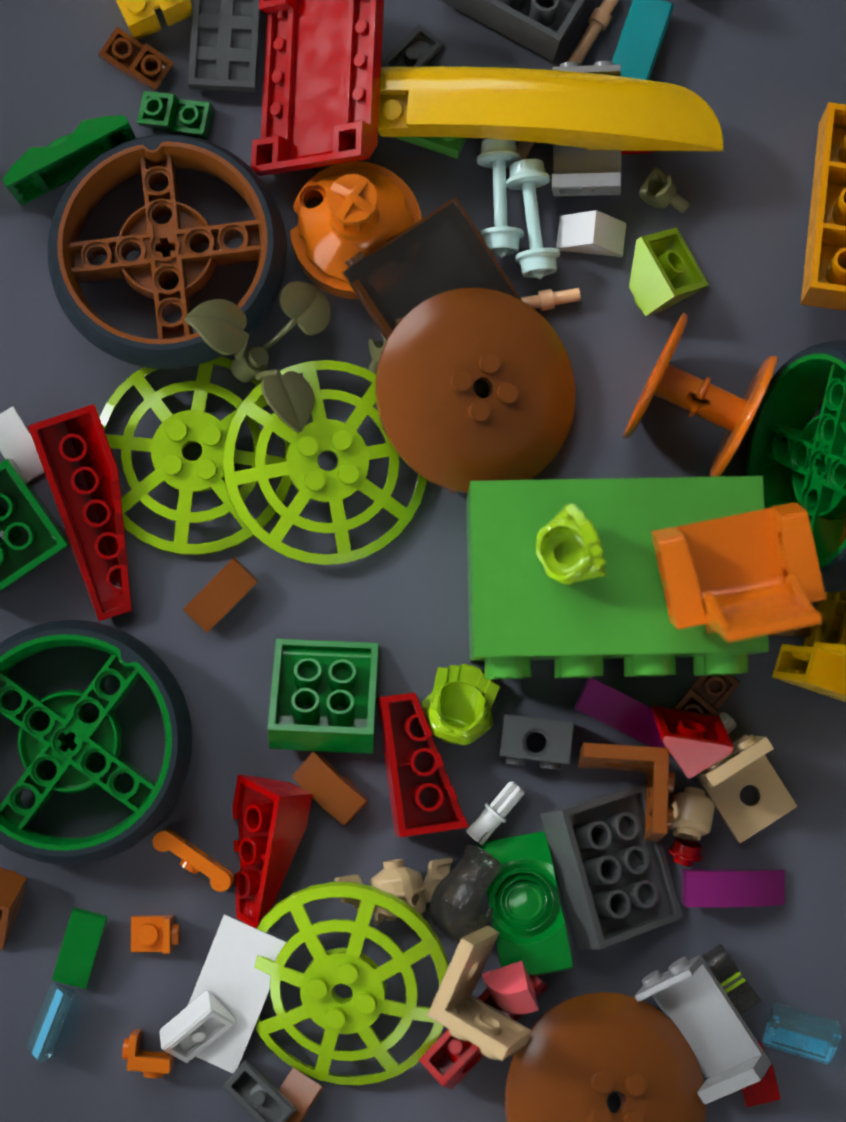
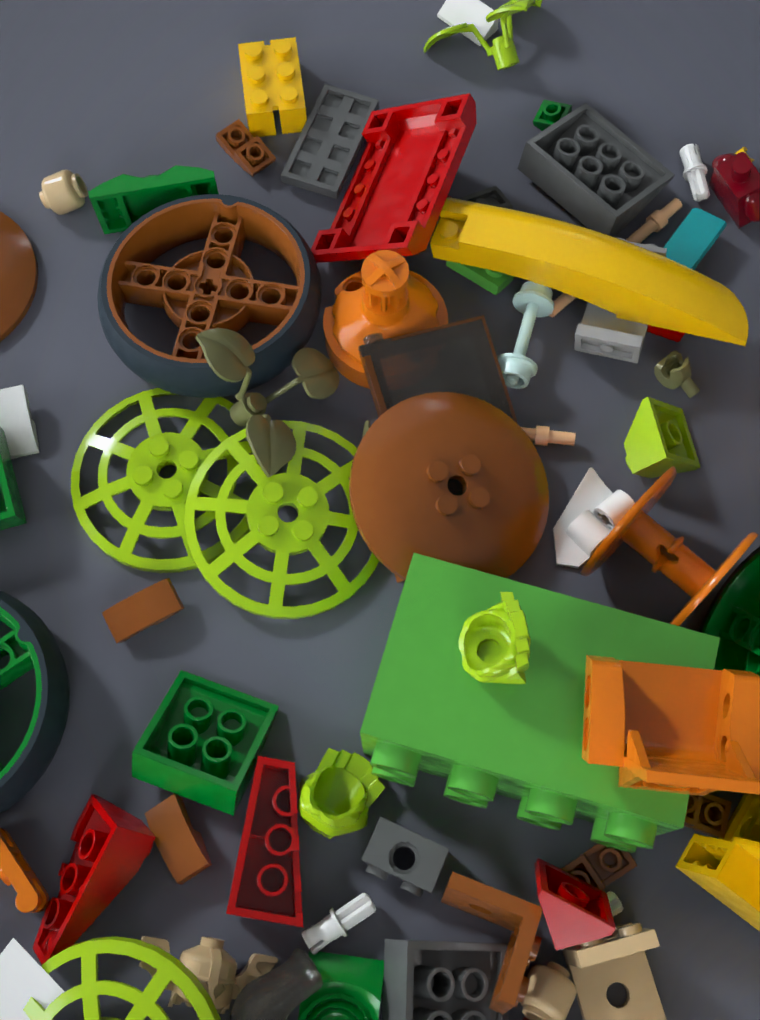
camera: 20 degrees right, 15 degrees down
red wedge [28,403,132,622] -> none
green slope [137,91,214,139] -> none
light aqua piece [506,158,560,279] -> none
white slope [556,210,626,257] -> none
magenta slope [574,678,666,748] -> none
none -> white panel [553,467,635,569]

